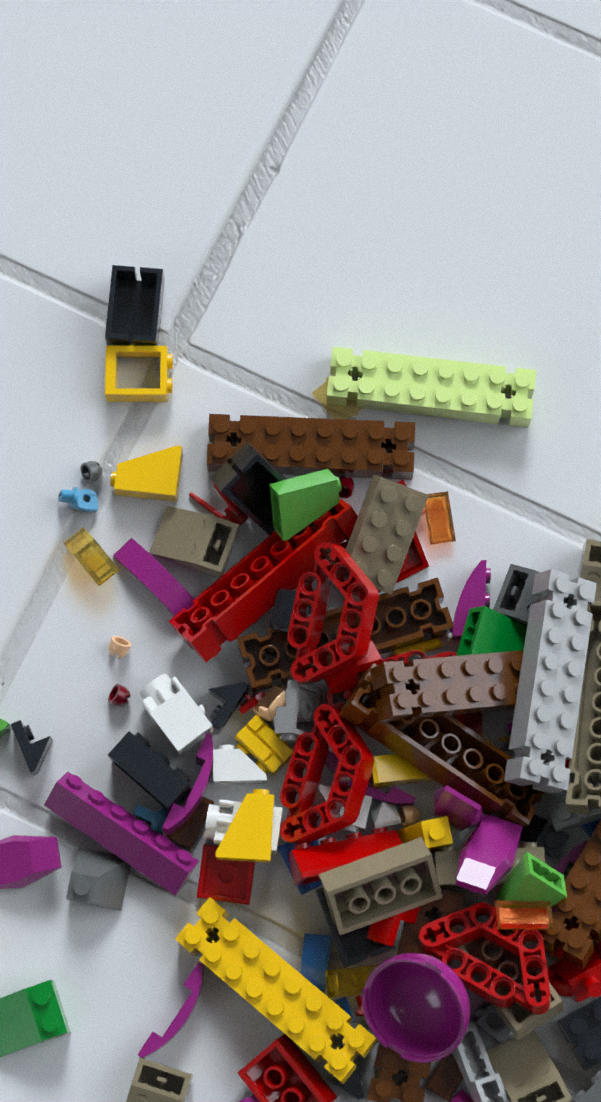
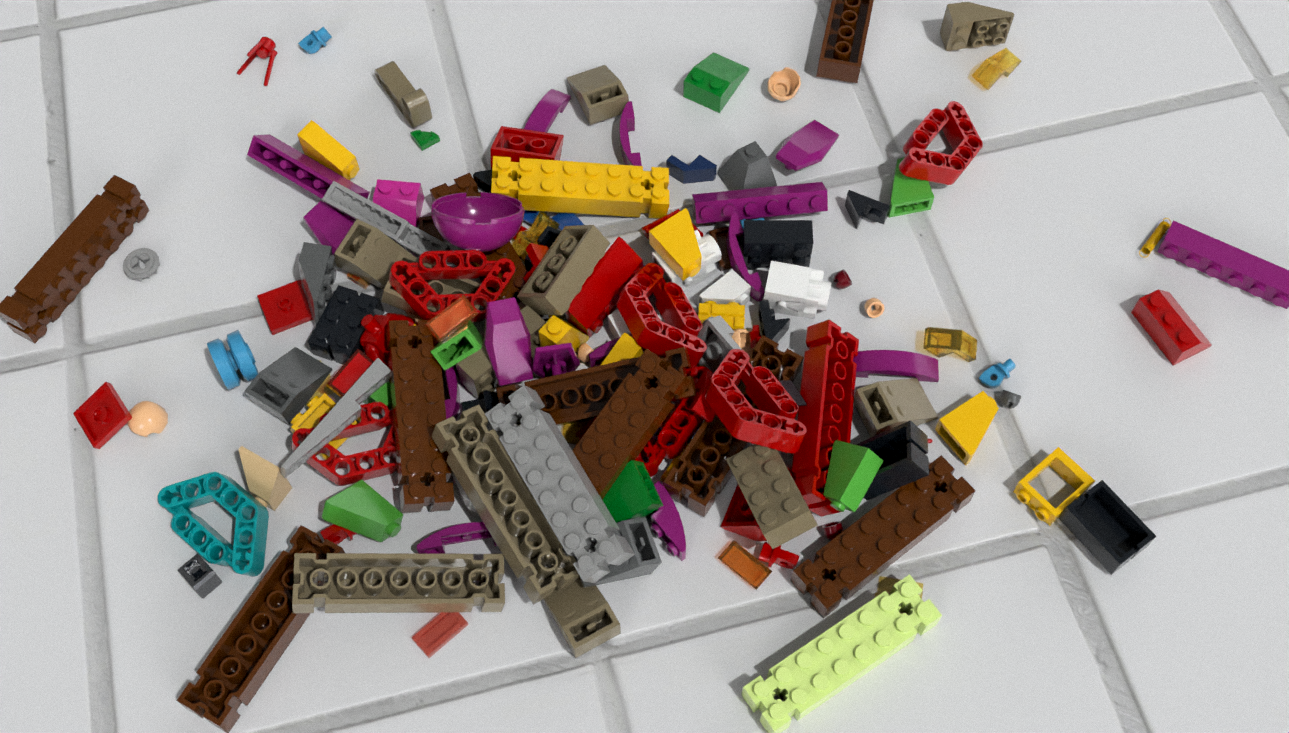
camera: 140 degrees right, 15 degrees down
white slope [371,802,401,828] -> none
none -> dark blue slope [666,154,717,184]

